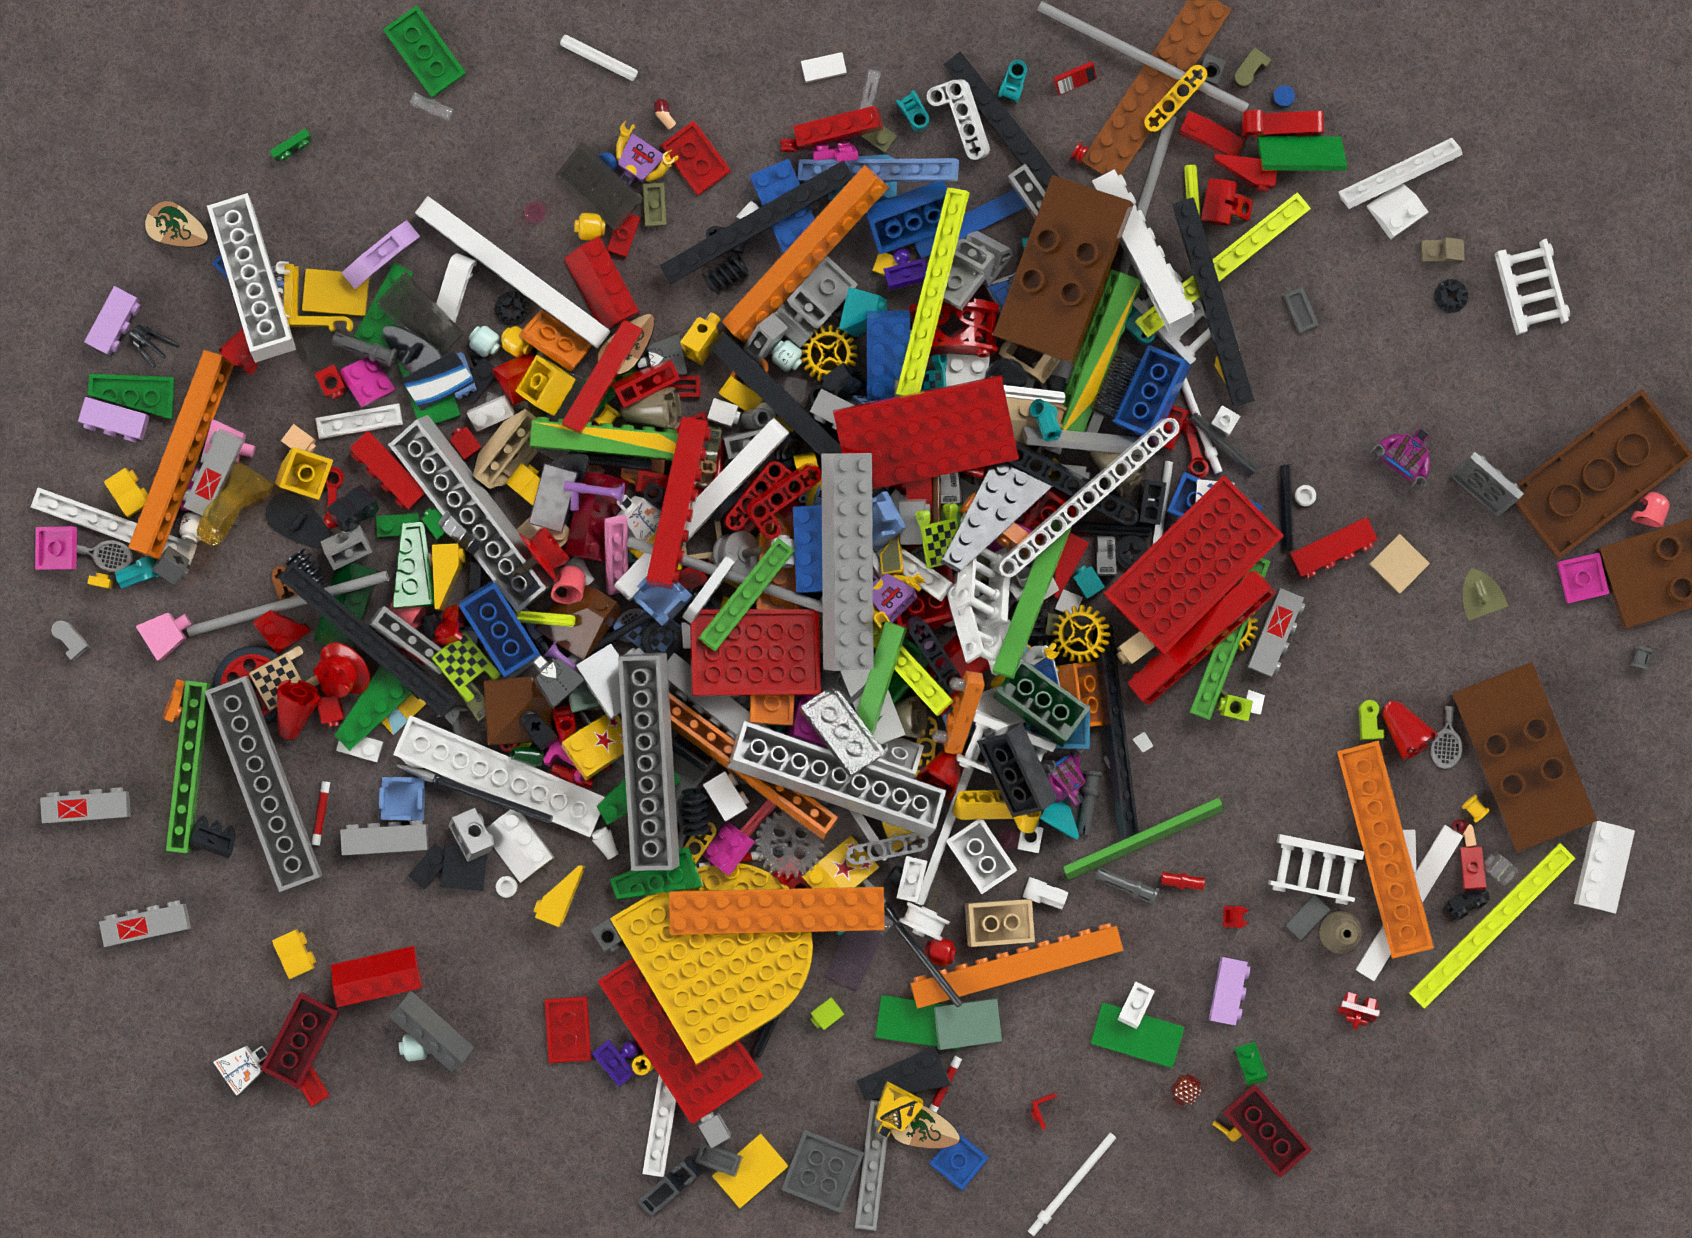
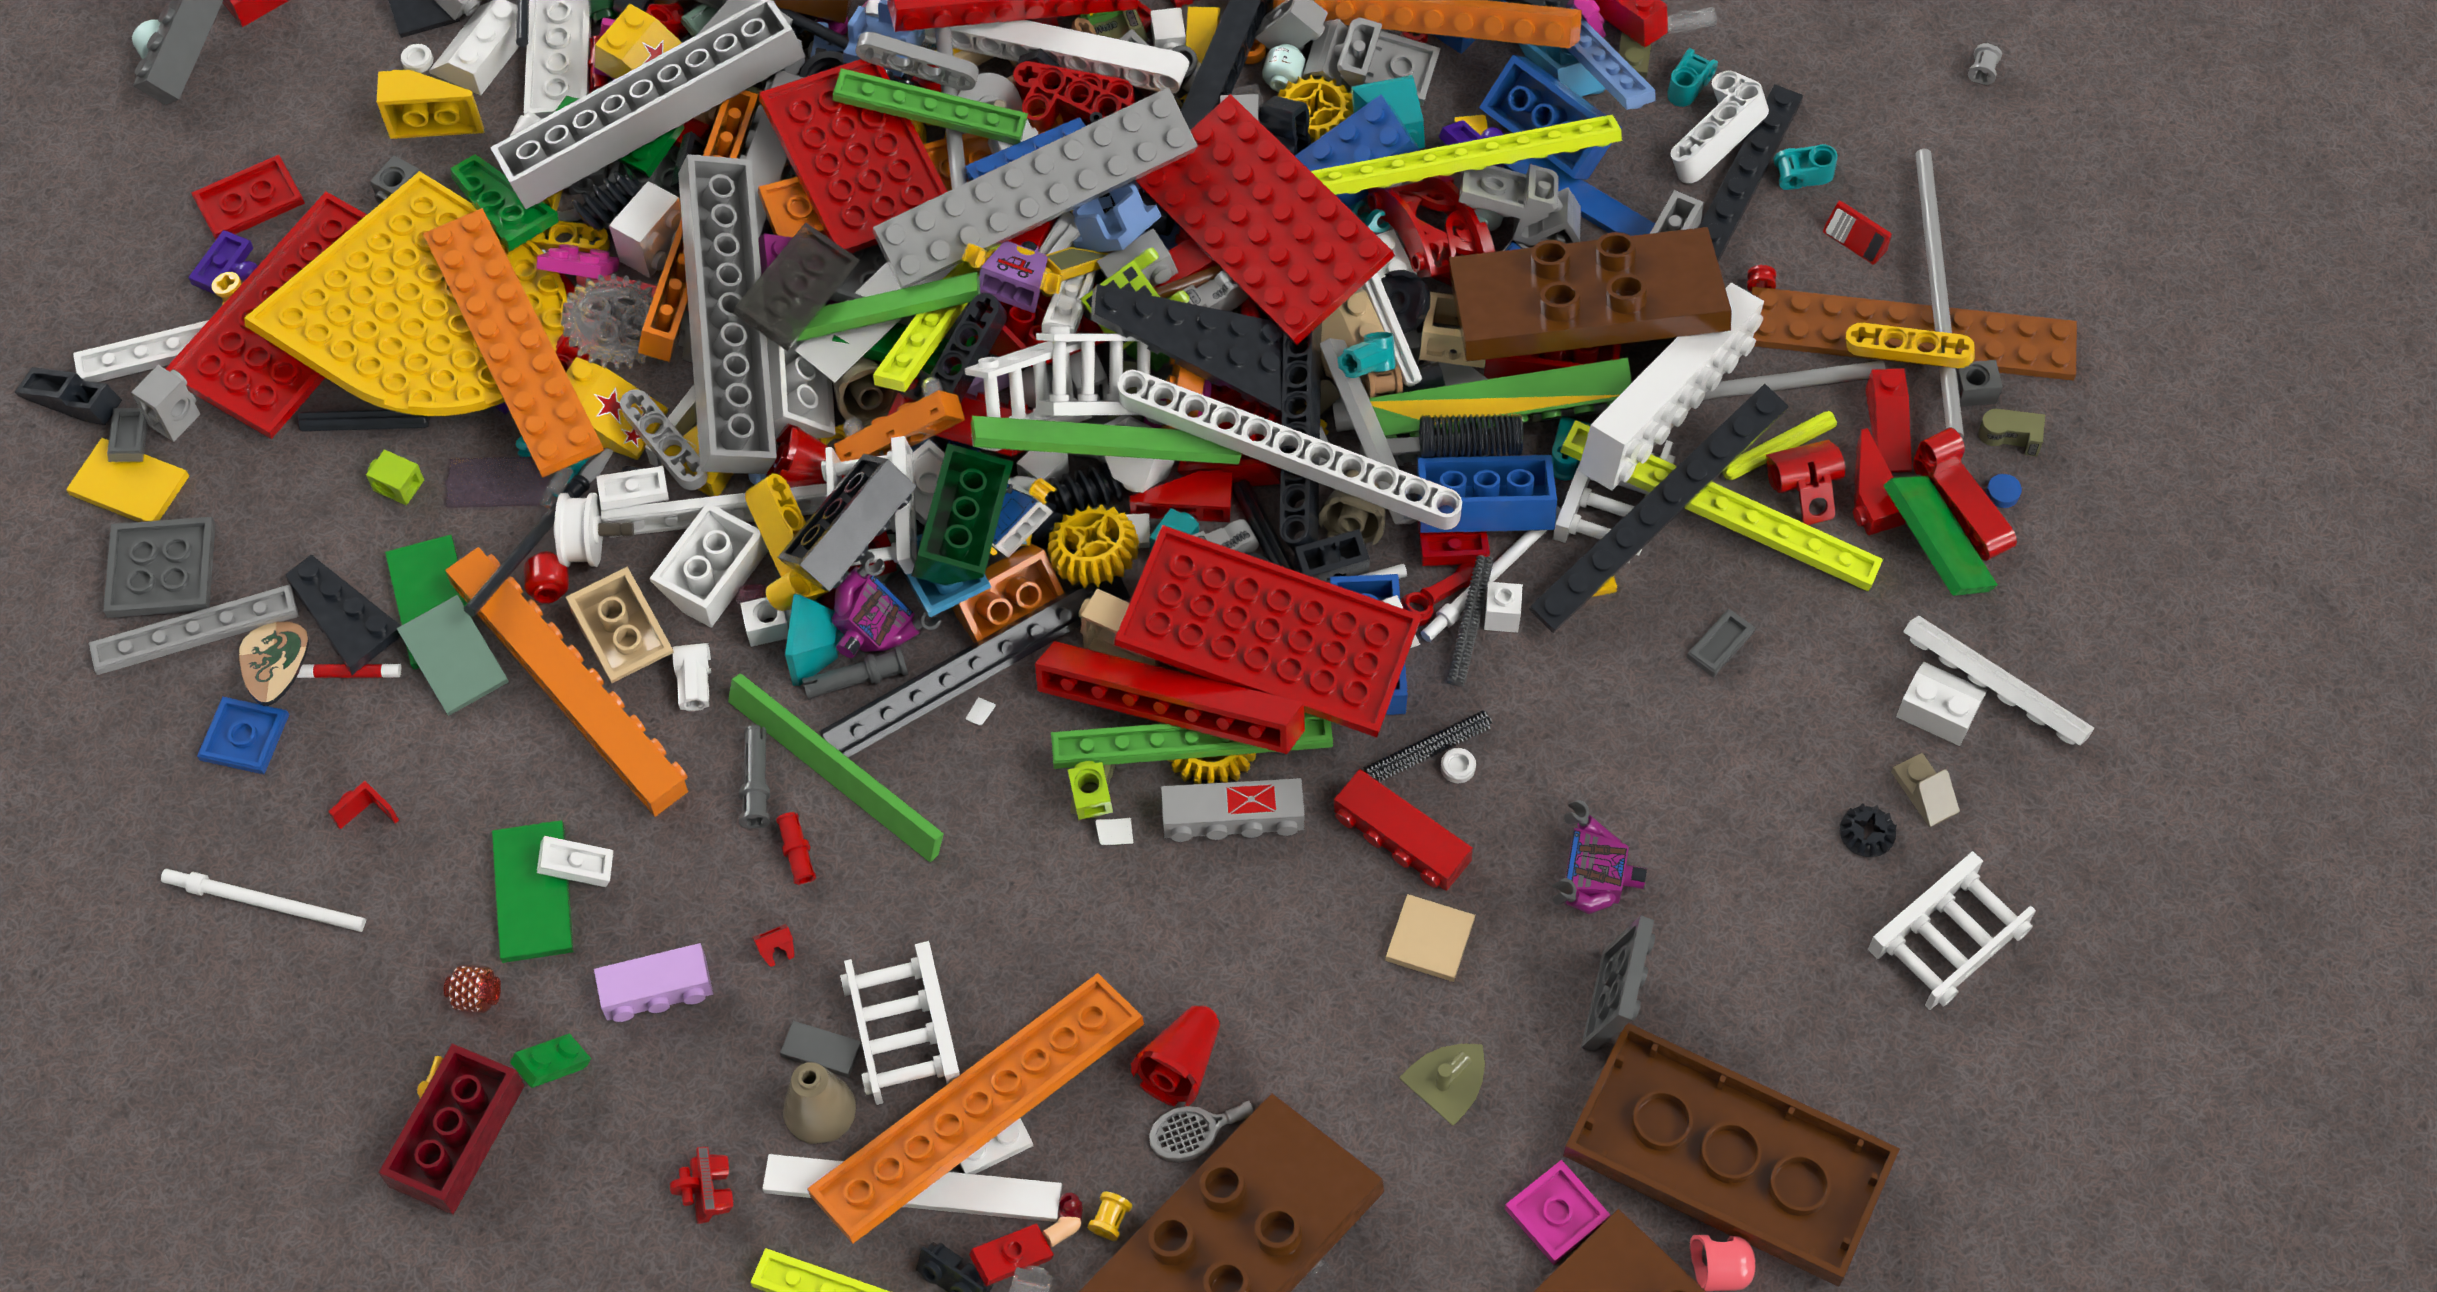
camera: 65 degrees right, 25 degrees down
yellow torso [876,1081,923,1137] -> none
lime leg [1359,700,1384,740] -> none

